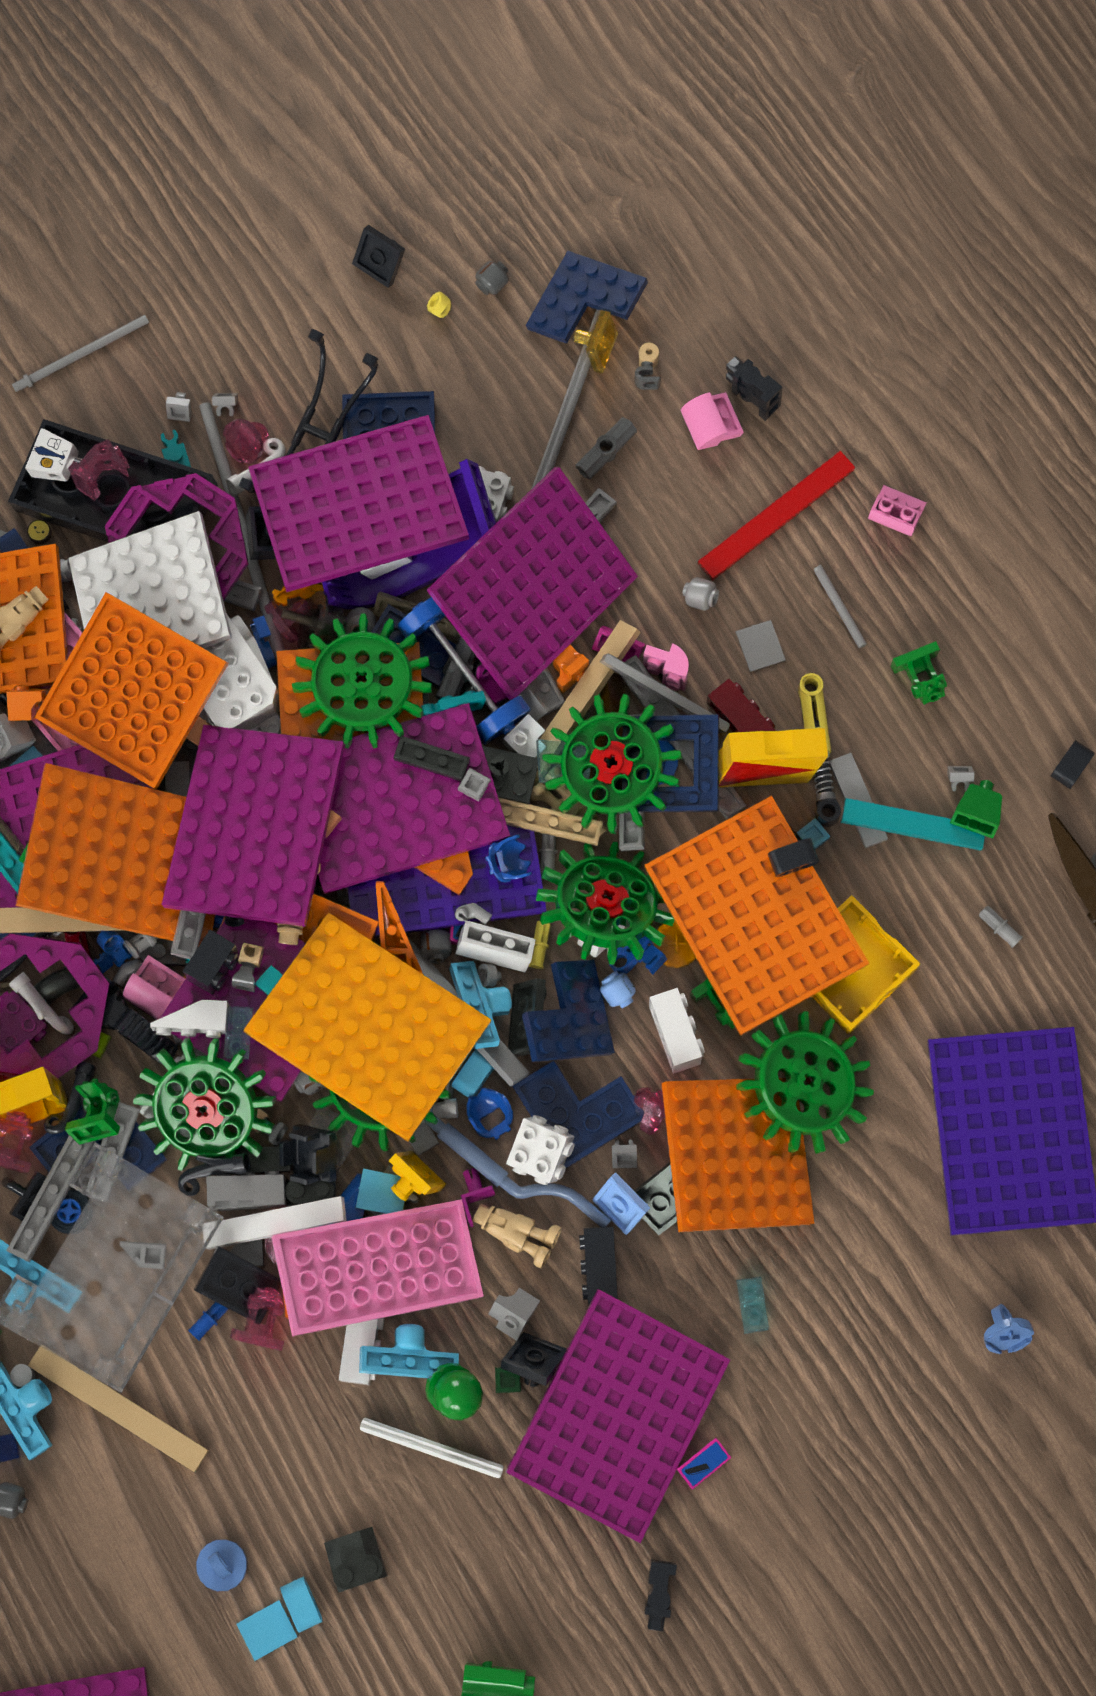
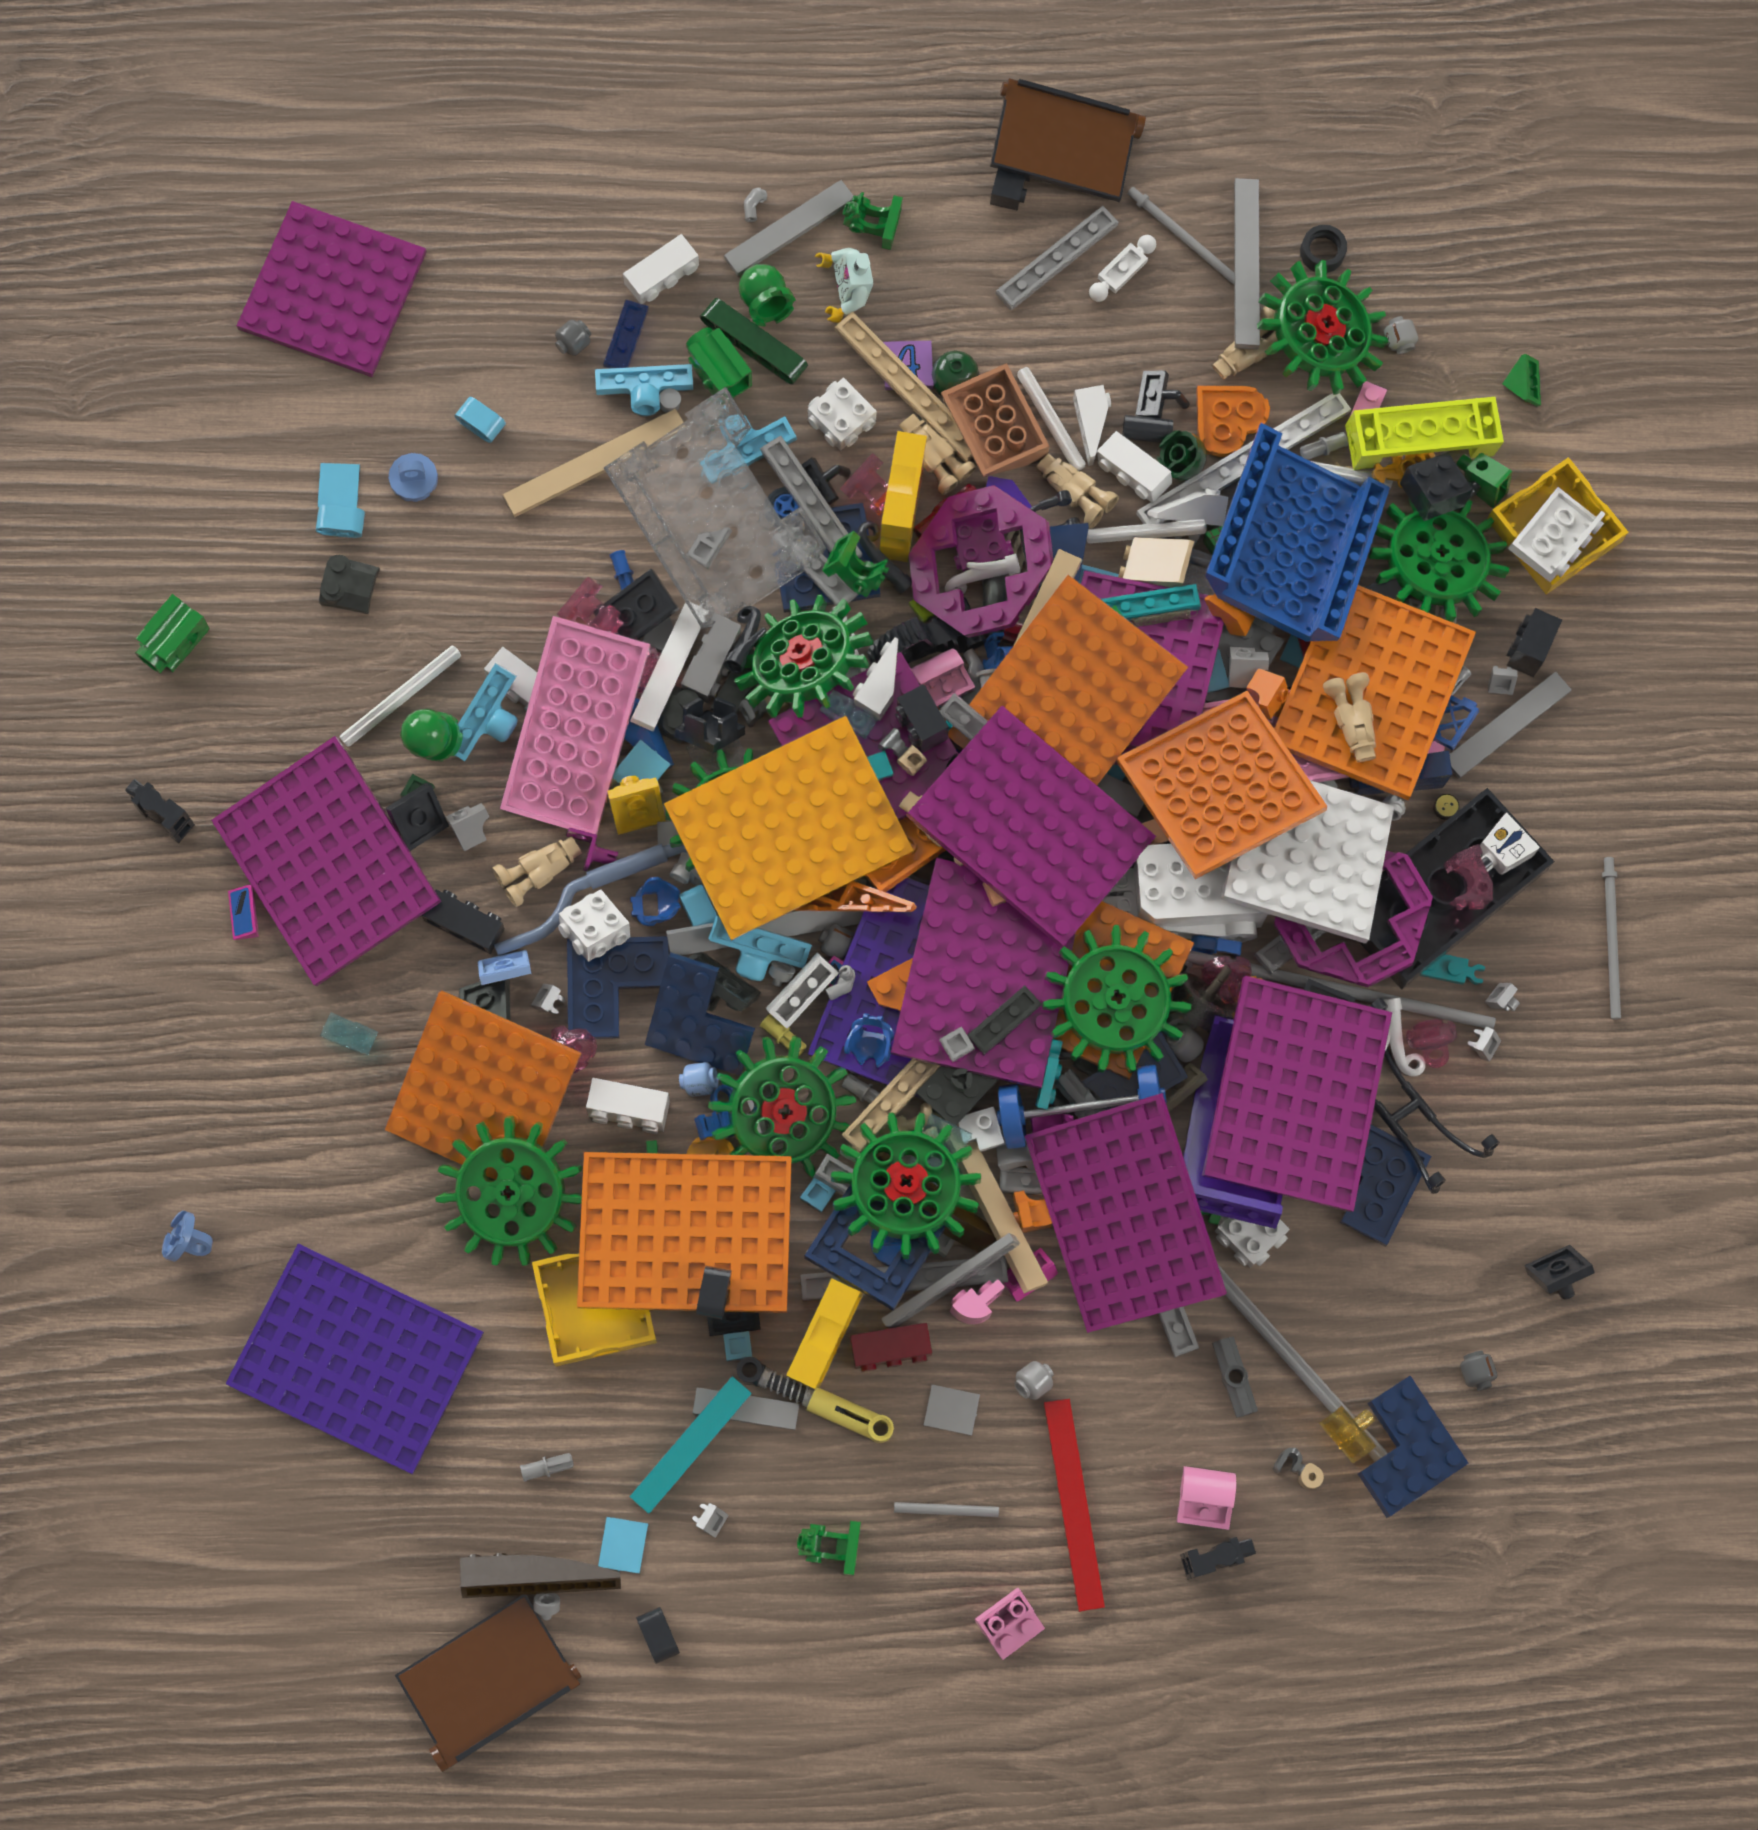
camera: 110 degrees right, 0 degrees up
light yellow tile [427,292,451,318] -> none
green torso [950,780,1002,839] -> none
none -> medium azure beam [454,397,506,443]
none -> medium azure window [598,1517,648,1574]
none -> medium azure tile [800,1178,836,1213]

